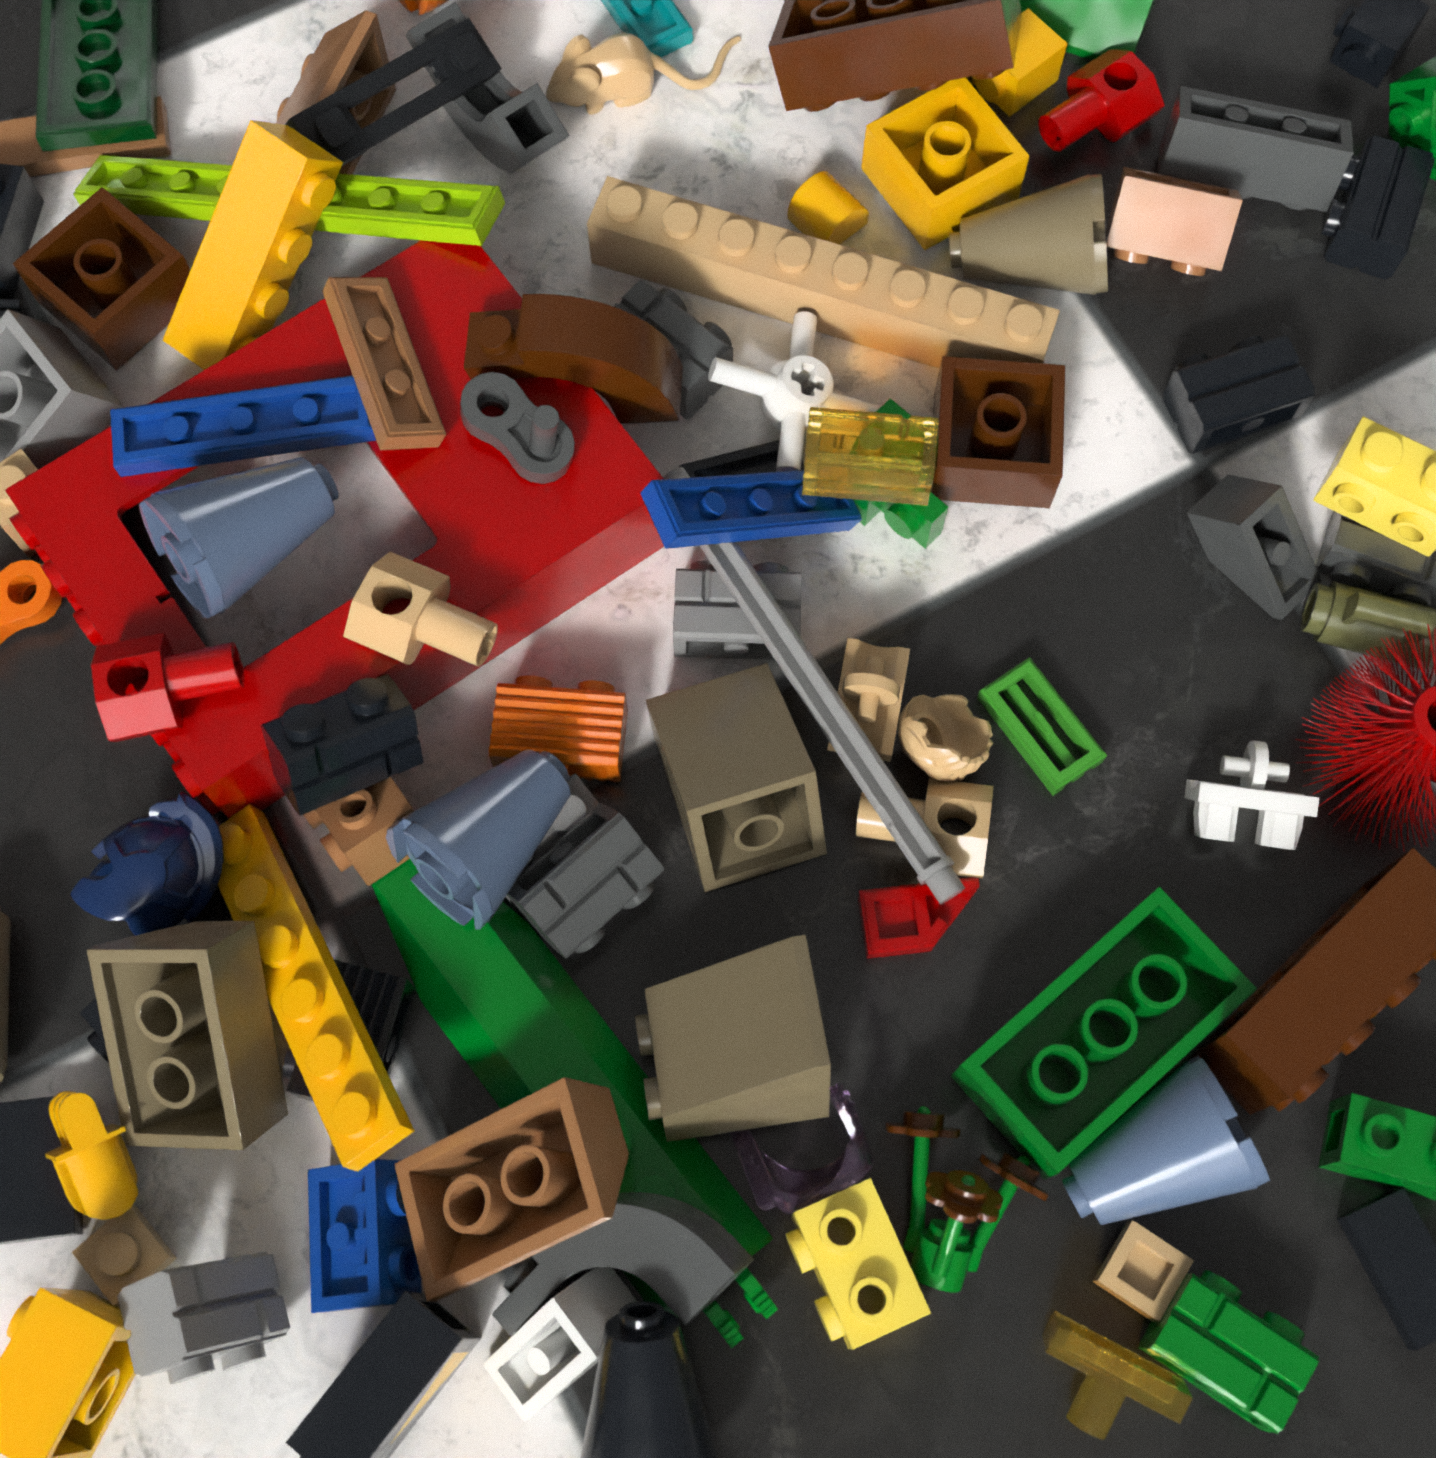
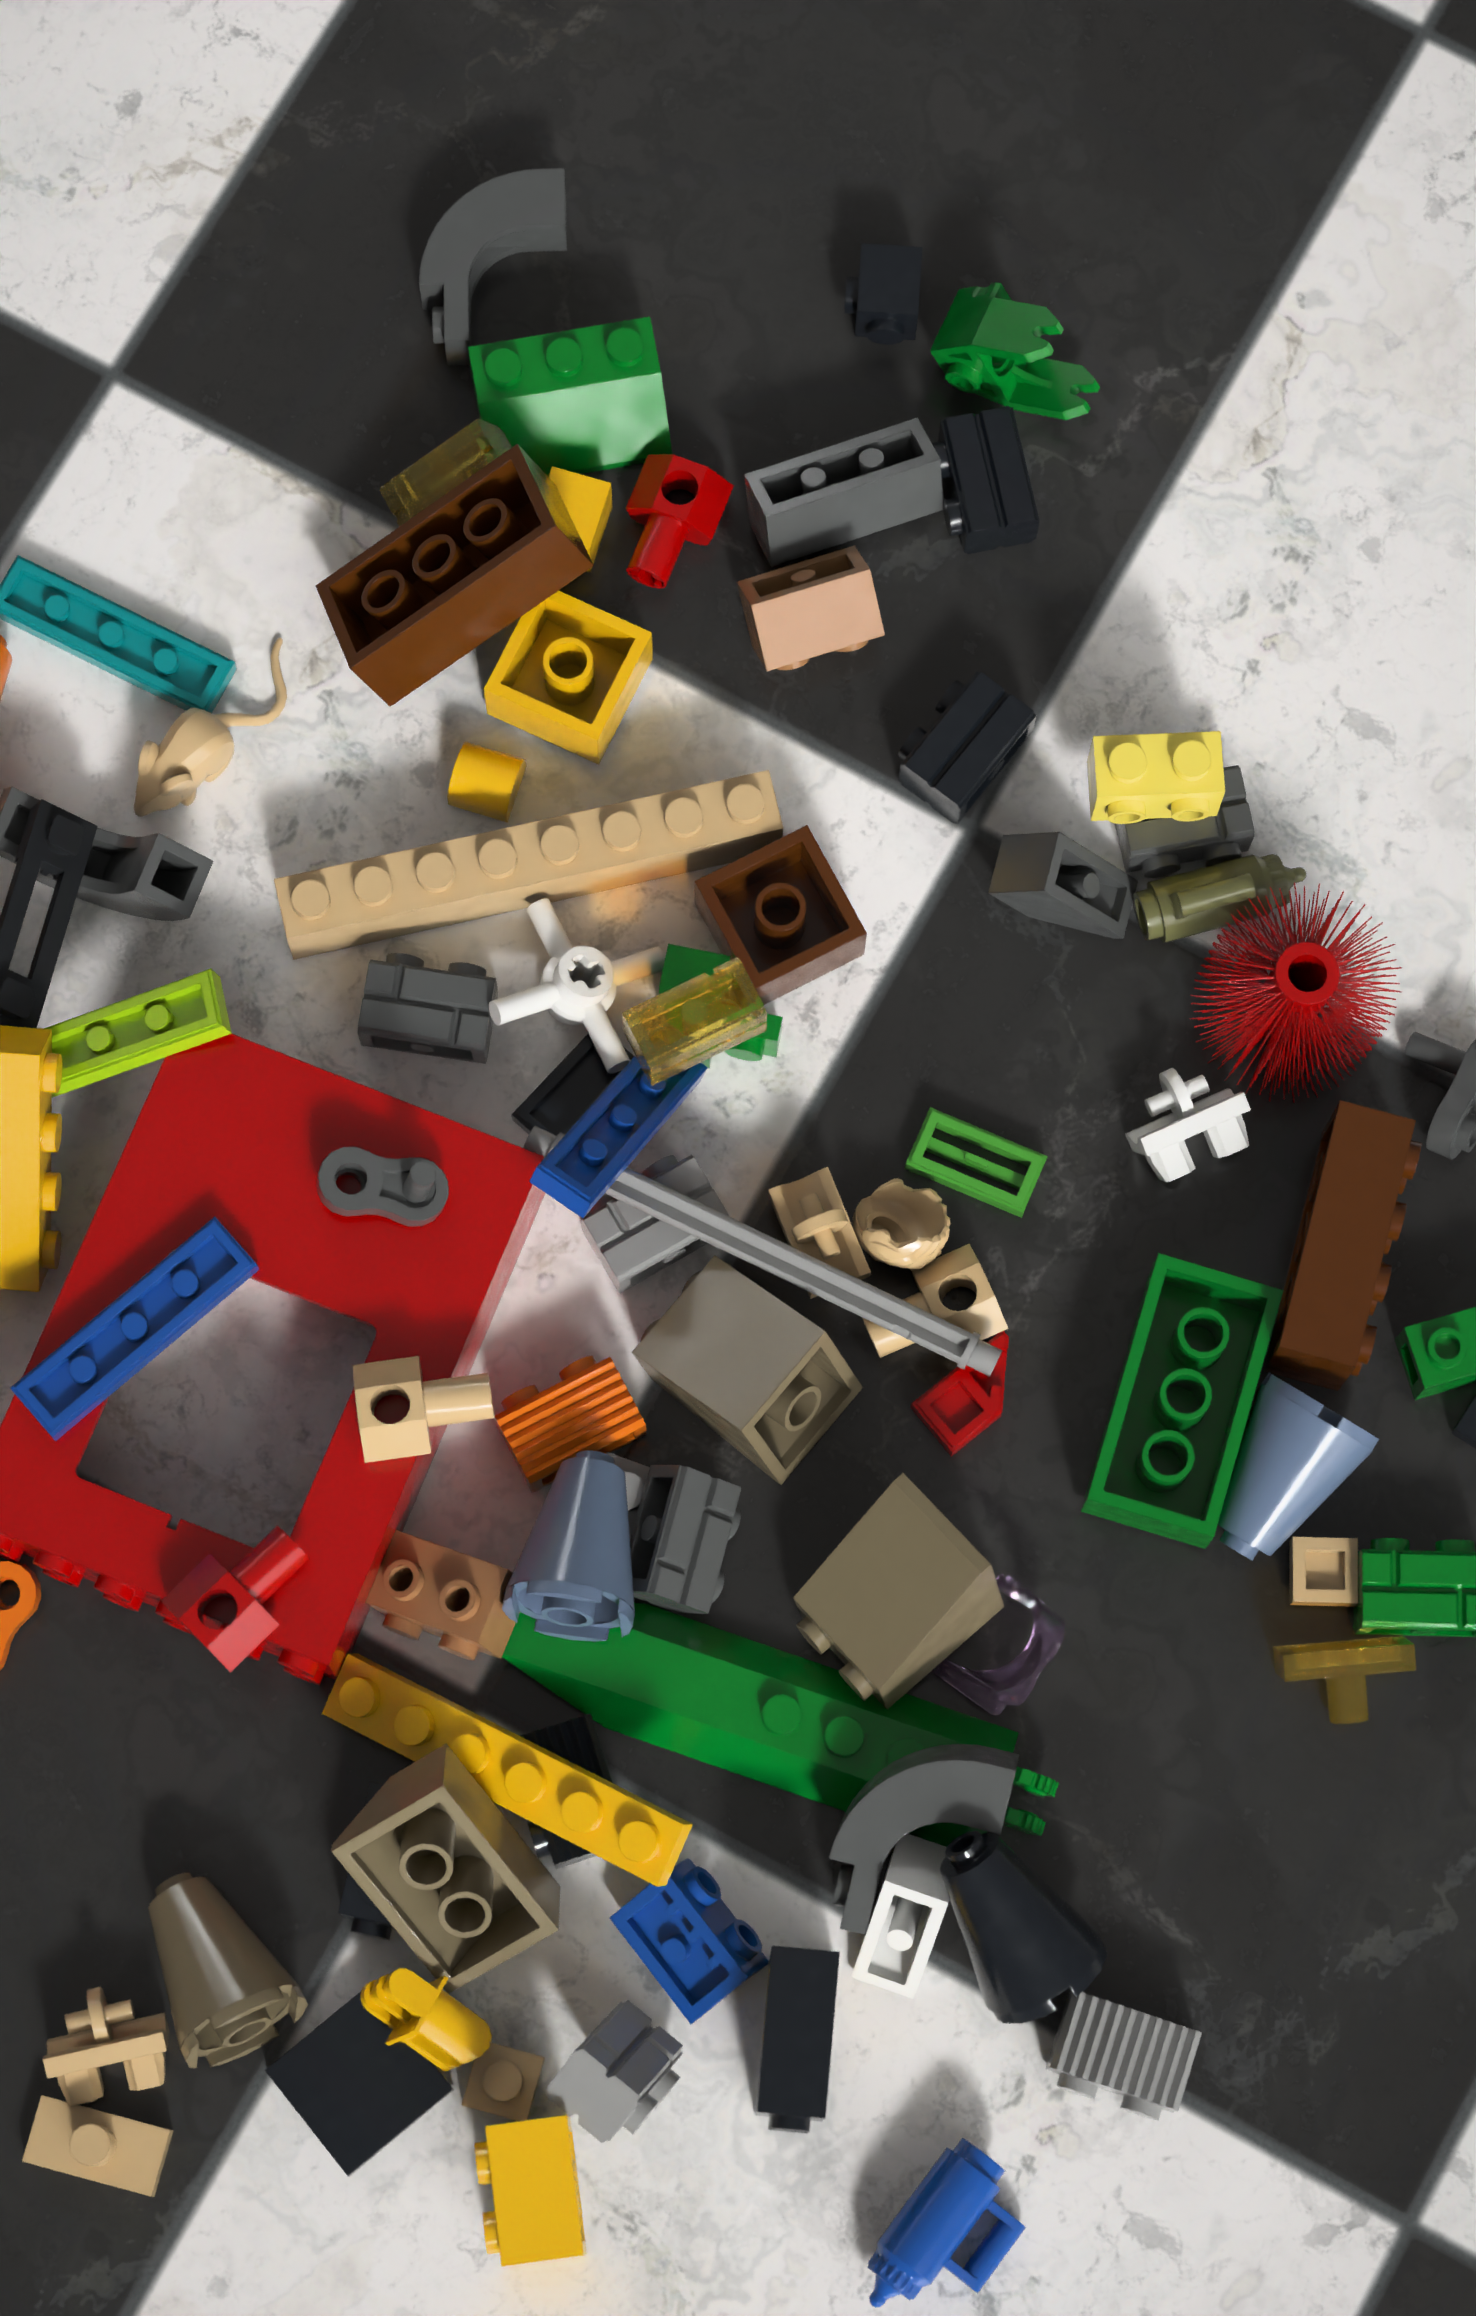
camera: 35 degrees left, 5 degrees up
dark blue helmet [70,792,224,935] -> none
sand blue cone [139,457,339,619] -> none
black brick [261,674,424,816] -> none
medium nougat tile [322,277,446,450] -> none
medium nougat slope [394,1077,629,1302] -> none
reddish brown arch [464,294,683,424] -> none
light yellow brick [785,1178,931,1350] -> none
plant [885,1106,1049,1293] -> none
dark tan cone [949,174,1108,295] -> none

